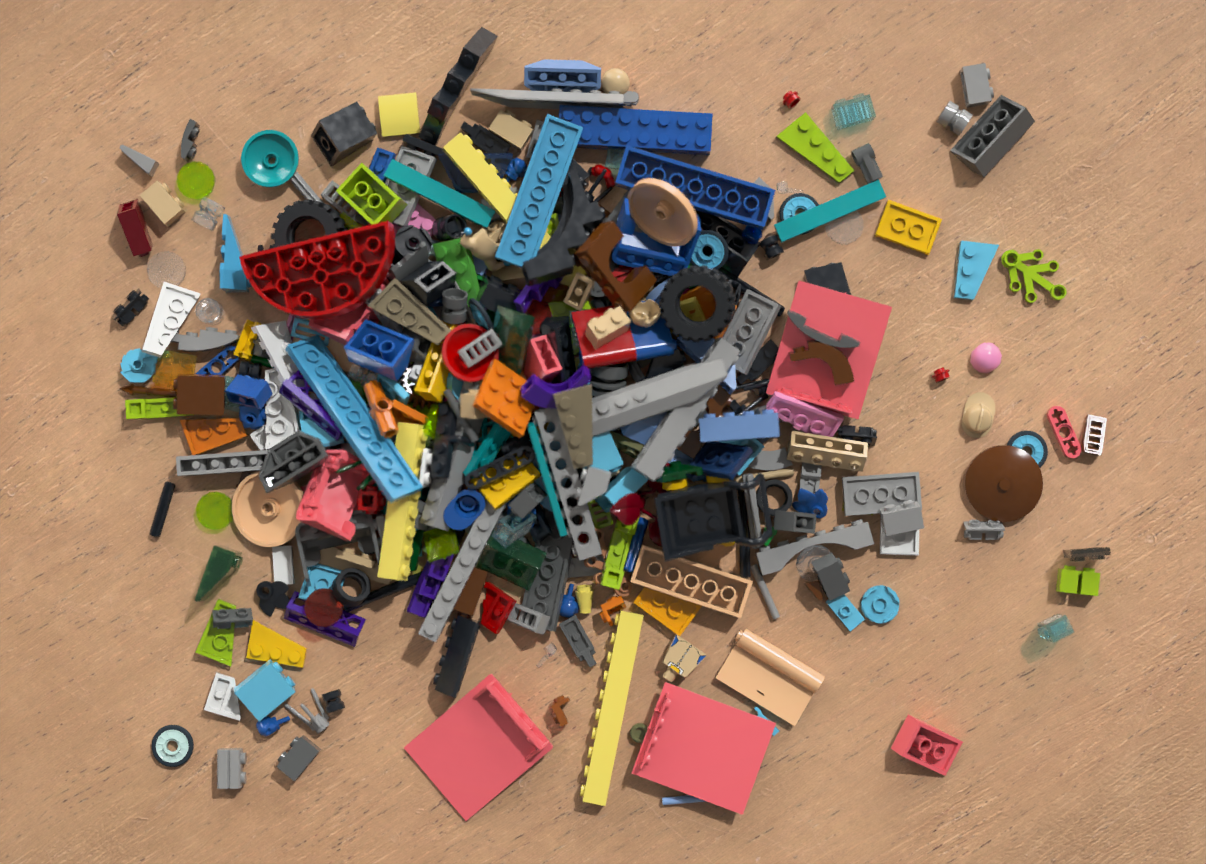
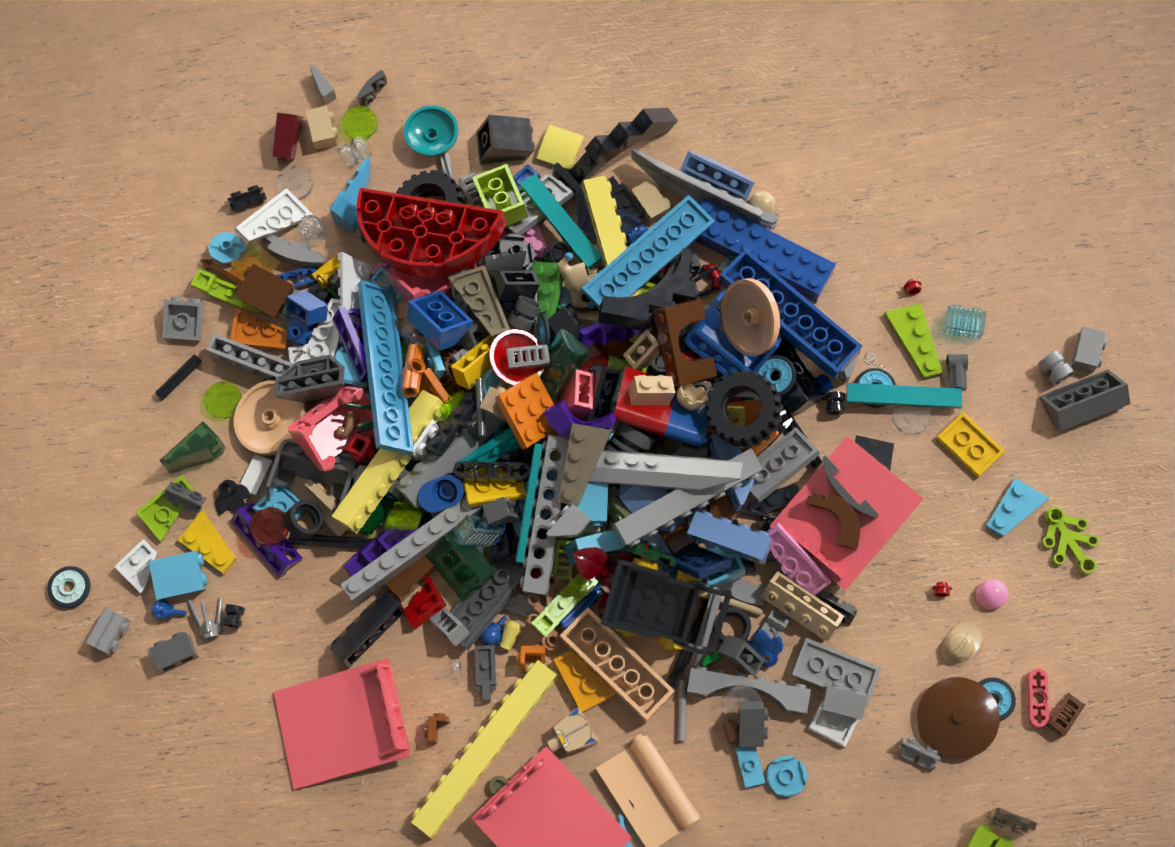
camera: 25 degrees right, 15 degrees down
none -> light grey plate [162,297,205,341]
none -> medium nougat arm [336,411,357,438]

